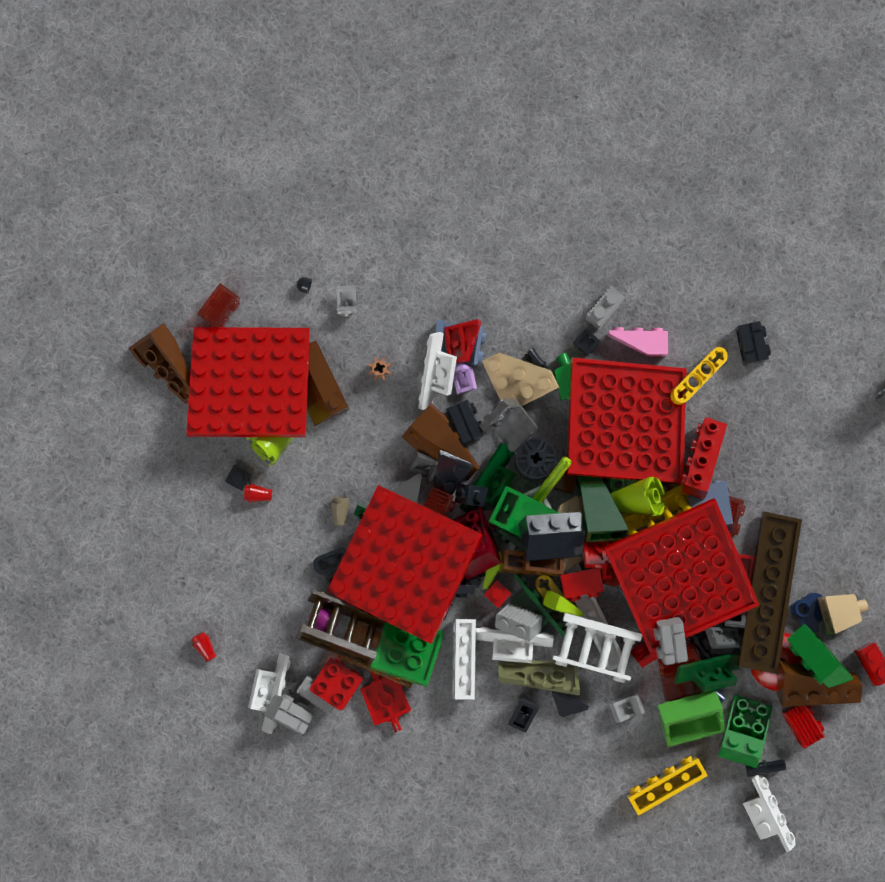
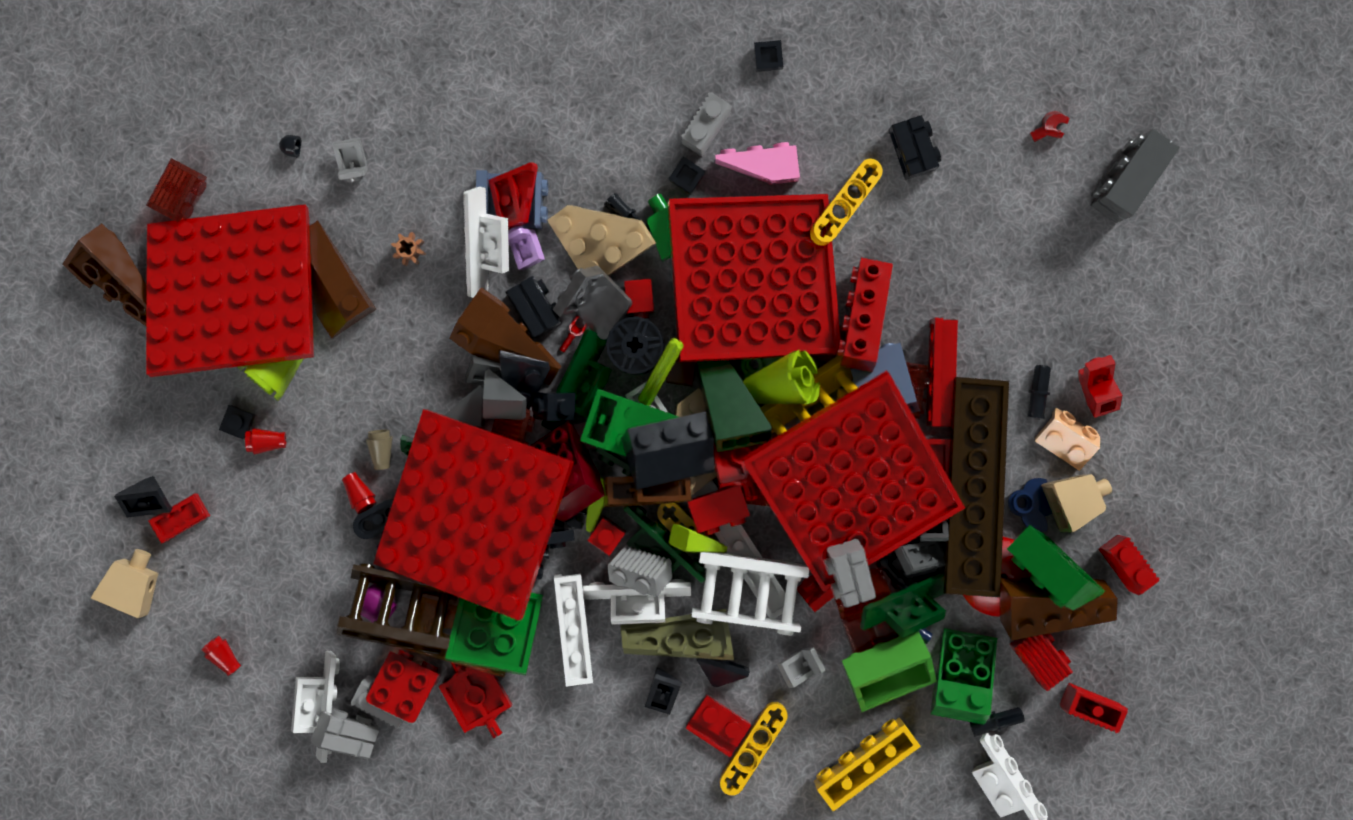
camera: 15 degrees left, 5 degrees up
none -> tan torso [91,549,158,618]
none -> black slope [114,476,172,518]
none -> red plate [148,493,210,544]
none -> red cone [342,472,377,514]
none -> dark grey slope [483,369,526,420]
none -> red hand [559,316,588,352]
none -> red brick [624,279,654,319]
none -> red plate [685,694,751,757]
none -> yellow beam [720,702,788,795]
none -> black plate [754,40,784,72]
none -> red fence [927,318,958,427]
none -> black axle [1027,365,1051,419]
none -> red piece [1030,111,1070,142]
none -> light nougat bracket [1035,408,1100,471]
none -> red brick [1059,683,1128,733]
none -> red brick [1078,355,1123,418]

